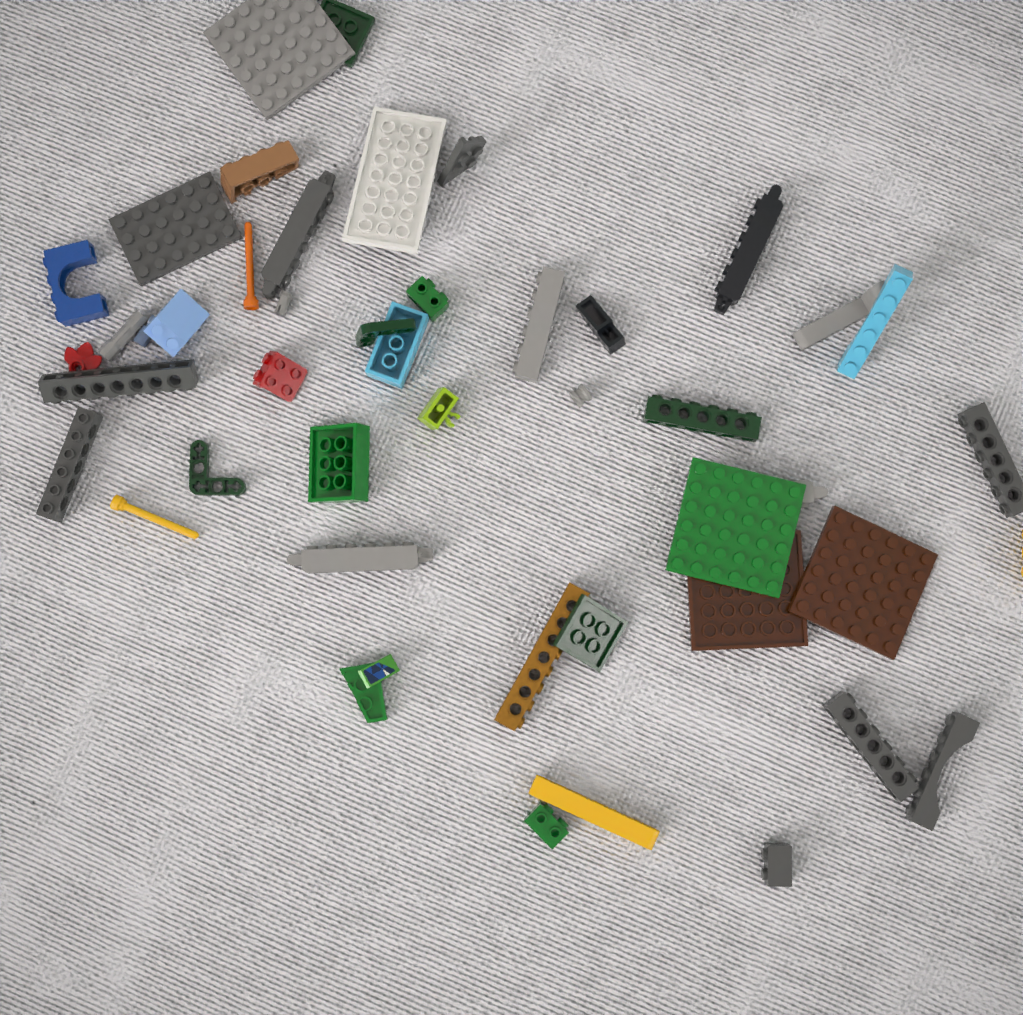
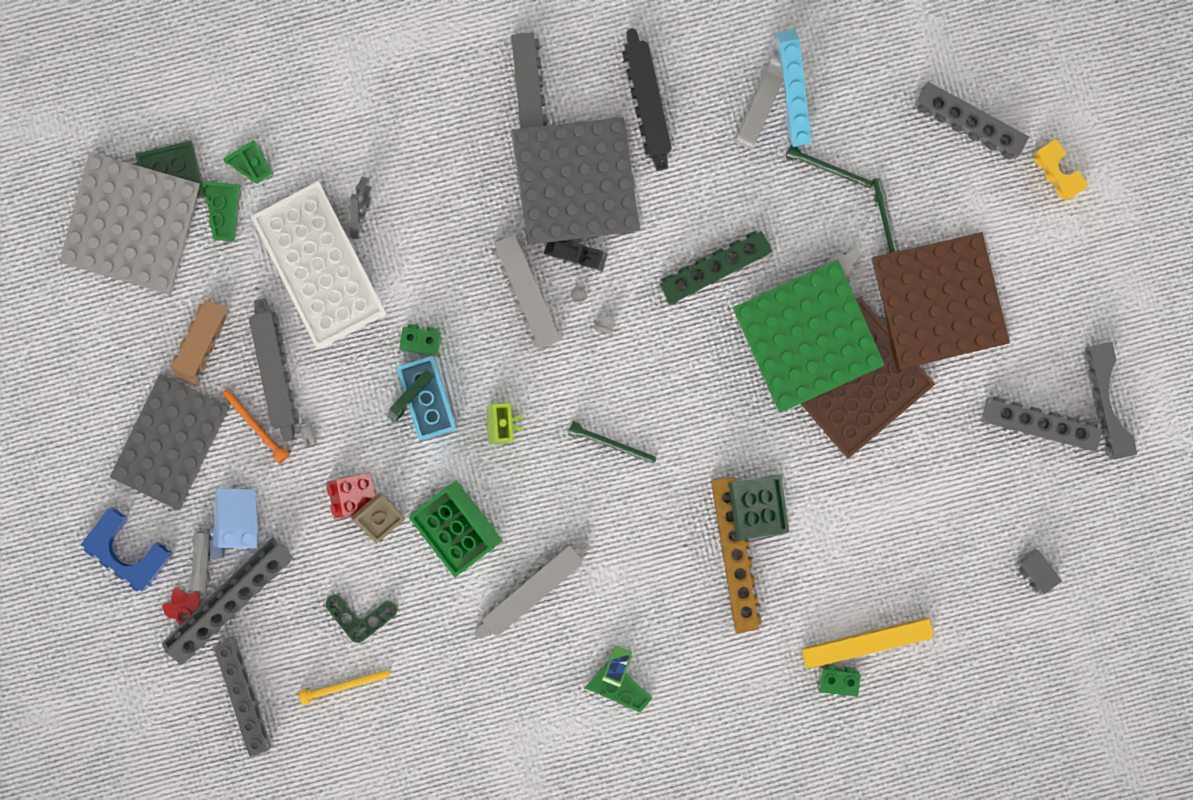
camera: 35 degrees left, 5 degrees up
none -> green wing [202,181,241,242]
none -> green wing [223,141,274,184]
none -> dark tan plate [351,492,405,544]
none -> dark grey brick [511,33,547,128]
none -> dark grey plate [511,117,640,245]
none -> dark green piece [568,421,656,463]
none -> light grey hinge [571,287,587,302]
none -> dark green piece [785,144,873,188]
none -> dark green bar [872,178,898,253]

